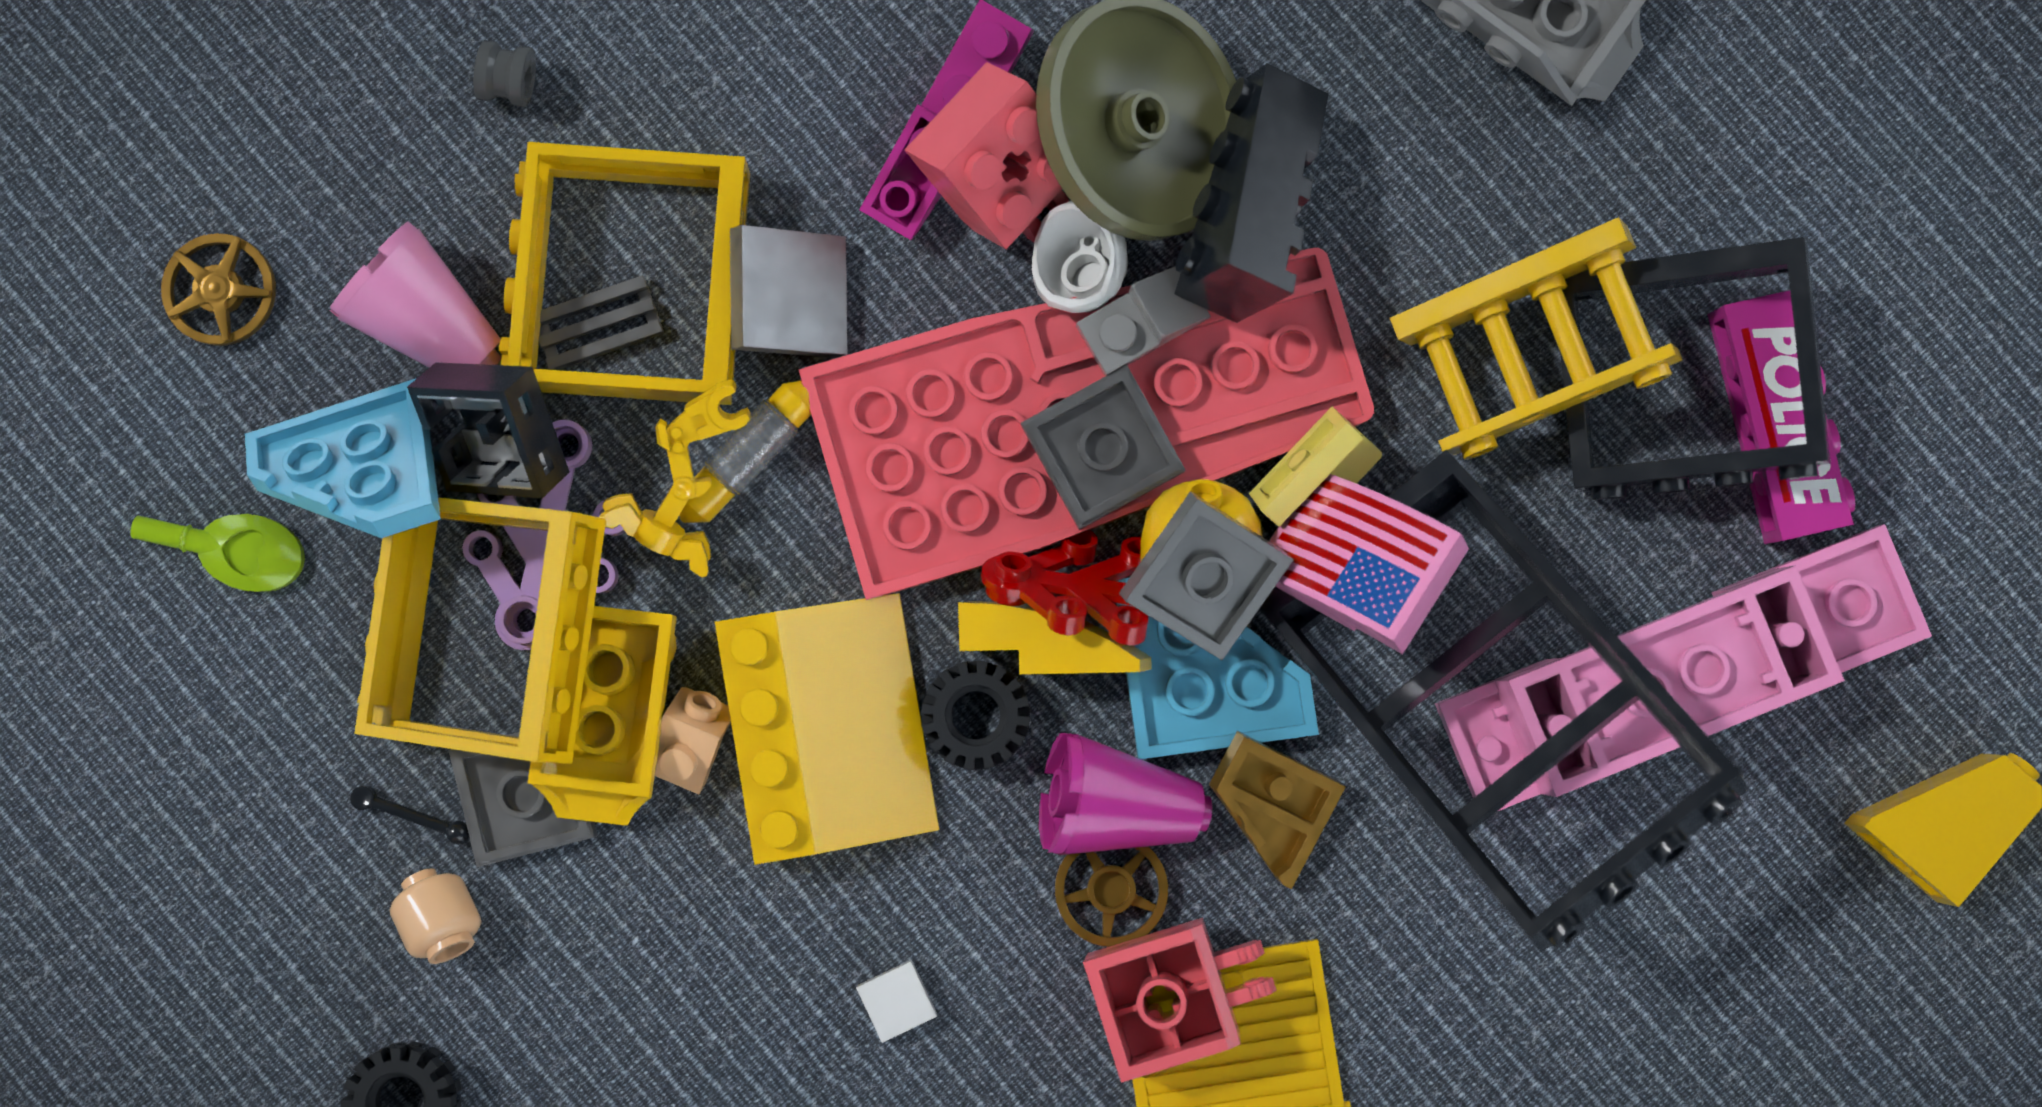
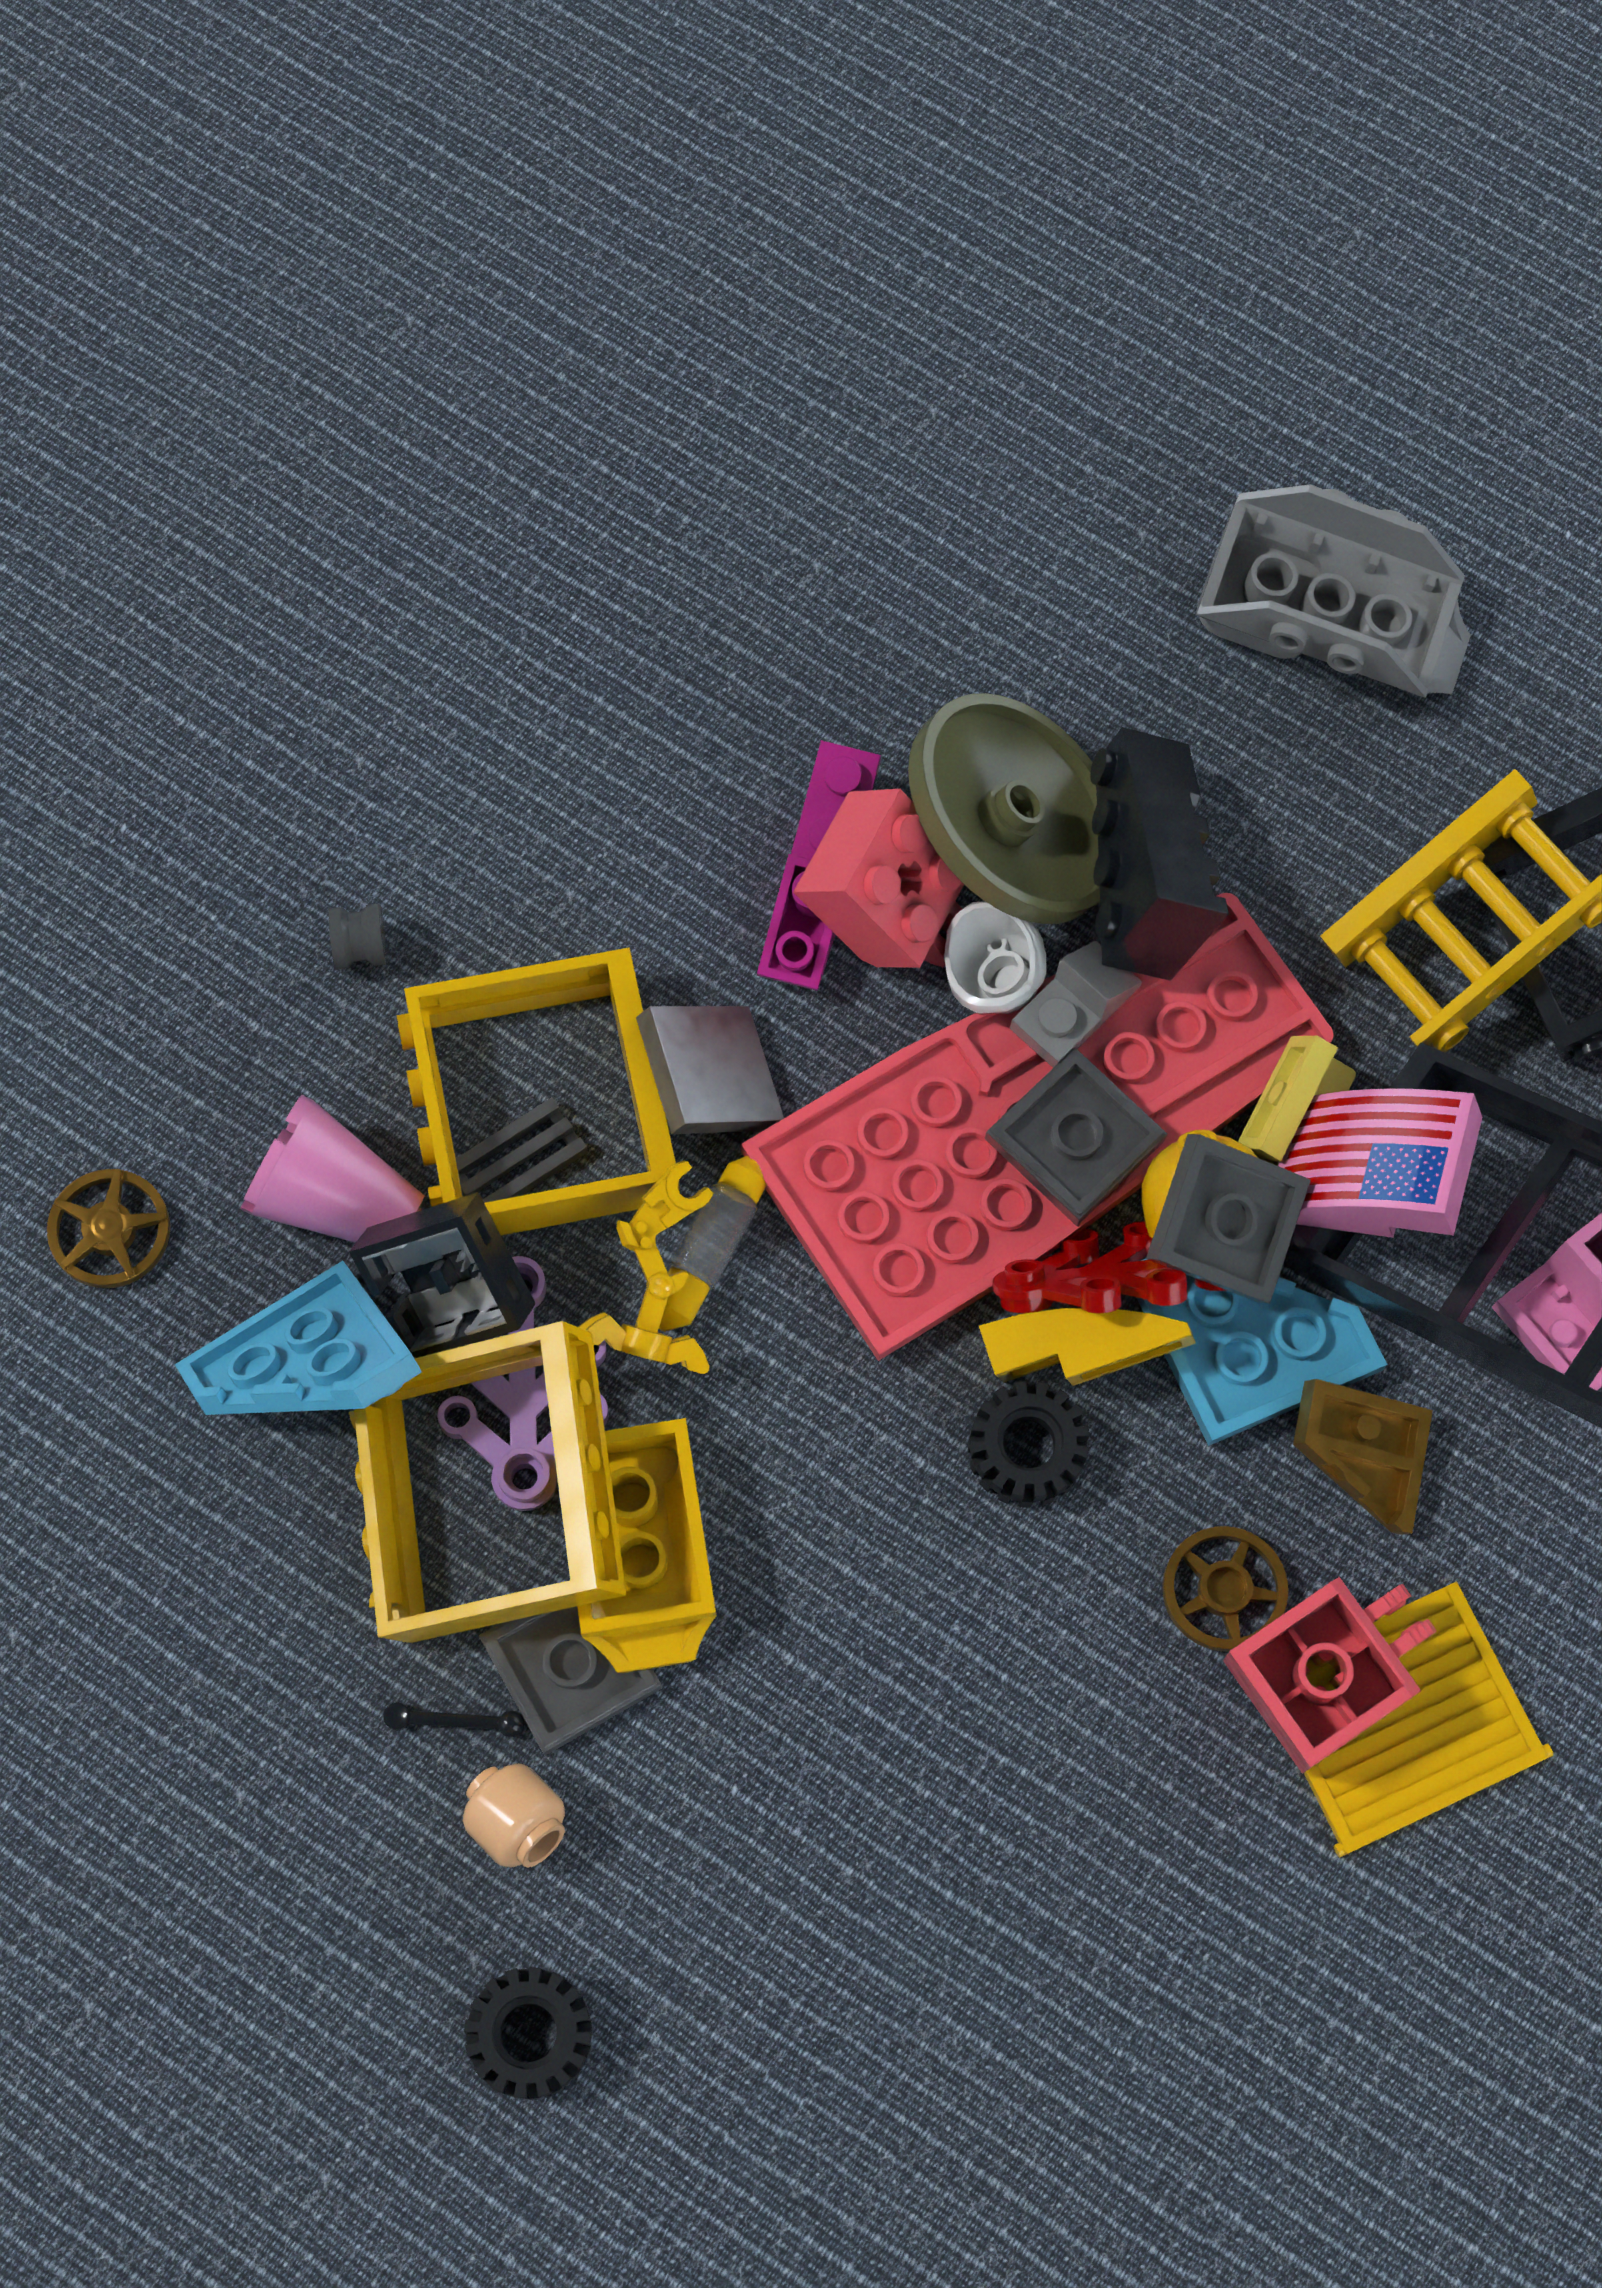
camera: 20 degrees left, 15 degrees down
lime piece [130,514,305,592] -> none
light nougat bracket [655,687,731,795] -> none
yellow slope [715,593,940,865] -> none
white tile [856,959,937,1043] -> none
dark pink cone [1039,733,1212,855] -> none

